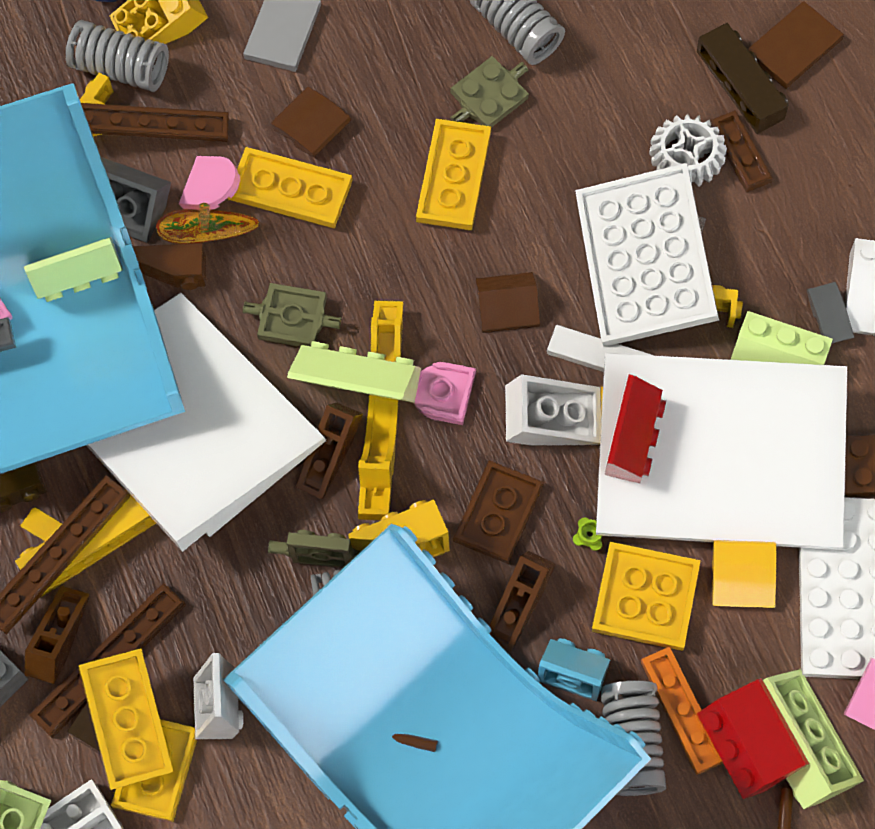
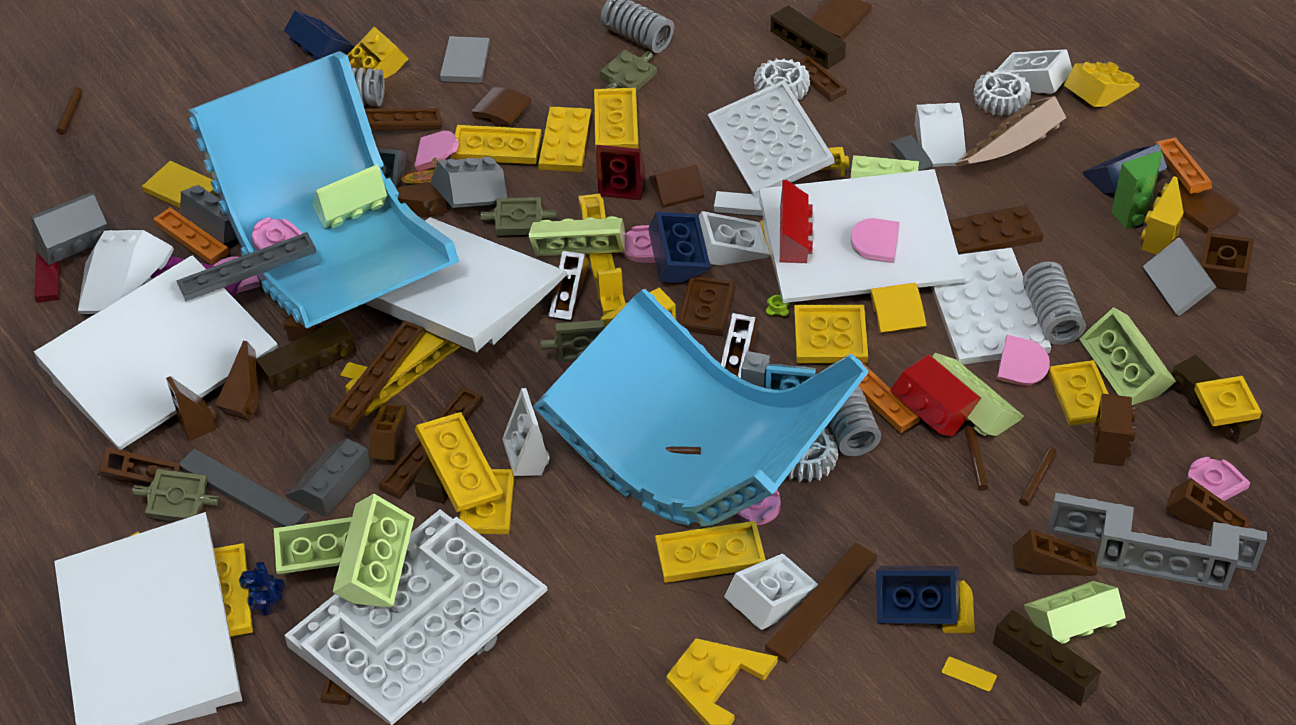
camera: 15 degrees left, 20 degrees down
none -> slope [431,157,508,208]
none -> yellow plate [539,107,592,172]
none -> dark red slope [596,144,645,200]
none -> dark blue slope [648,212,711,283]
none -> light grey brick [741,351,770,388]
none -> bright pink tile [851,218,899,263]

